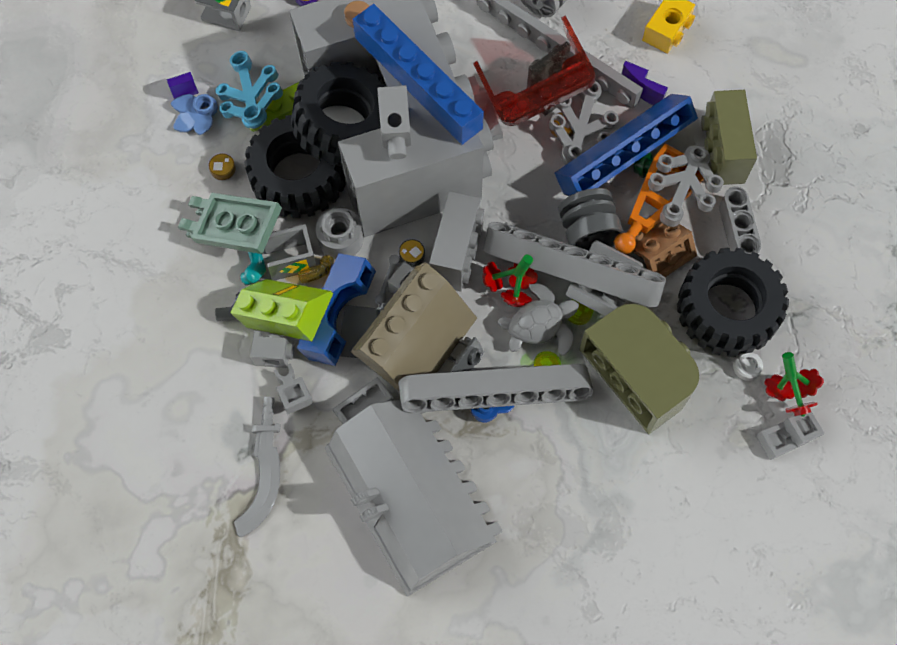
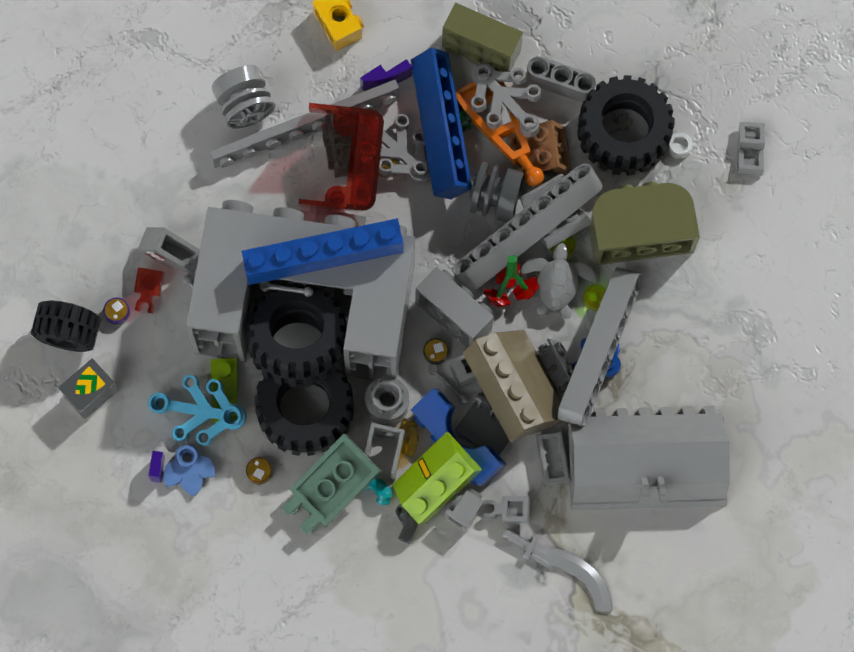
camera: 65 degrees left, 5 degrees up
medium nougat tile [344,0,369,28] -> none
light grey torso [378,86,411,159] -> none
red plant [764,352,824,417] -> none
none -> light grey hinge [259,281,313,297]

